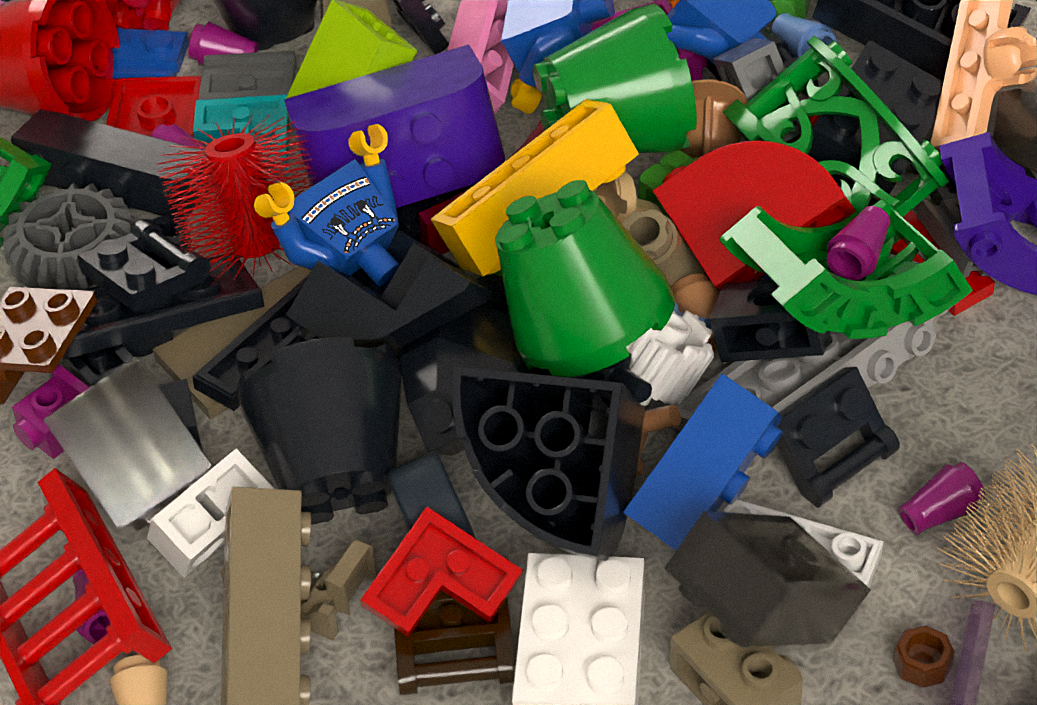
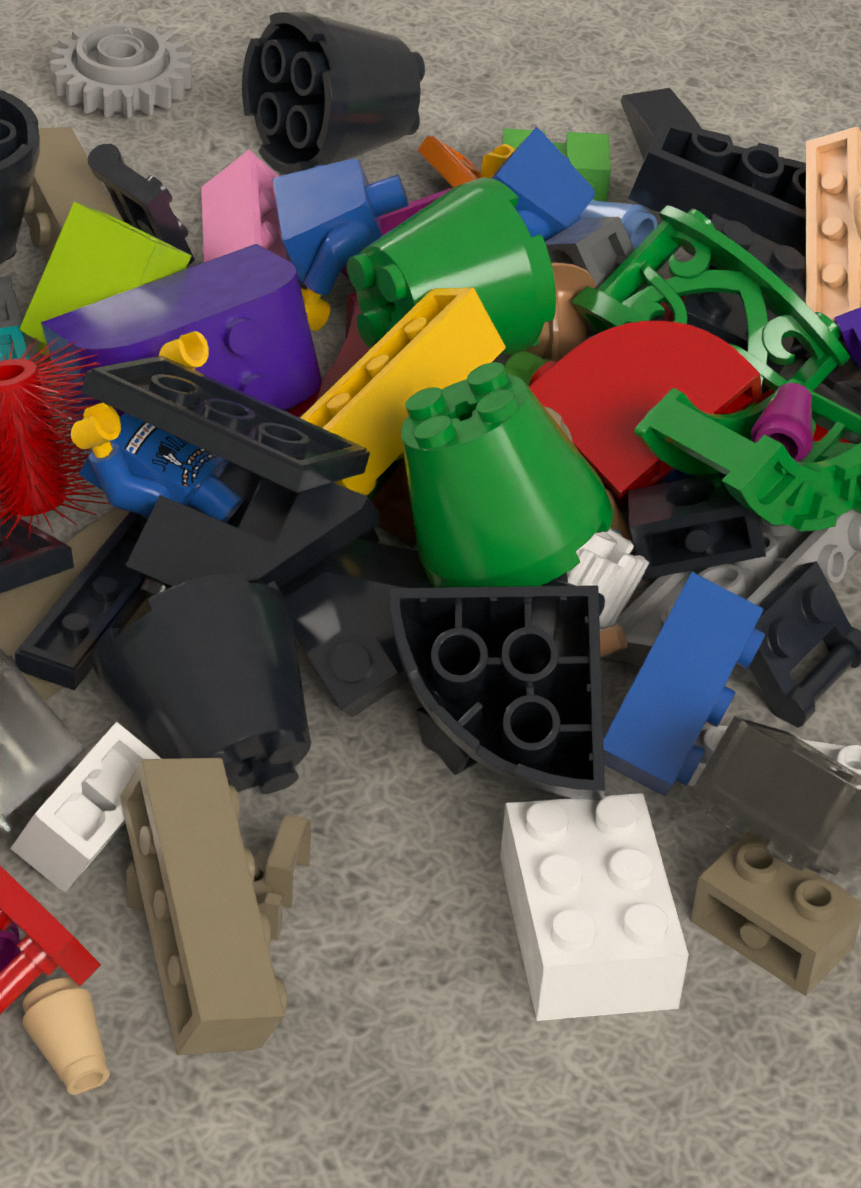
camera: 20 degrees left, 5 degrees down
red plate [360,507,523,638] -> none
black wheel [387,451,476,538] -> none
dark brown plate [394,591,516,695] -> none
none -> black tile [82,356,370,493]

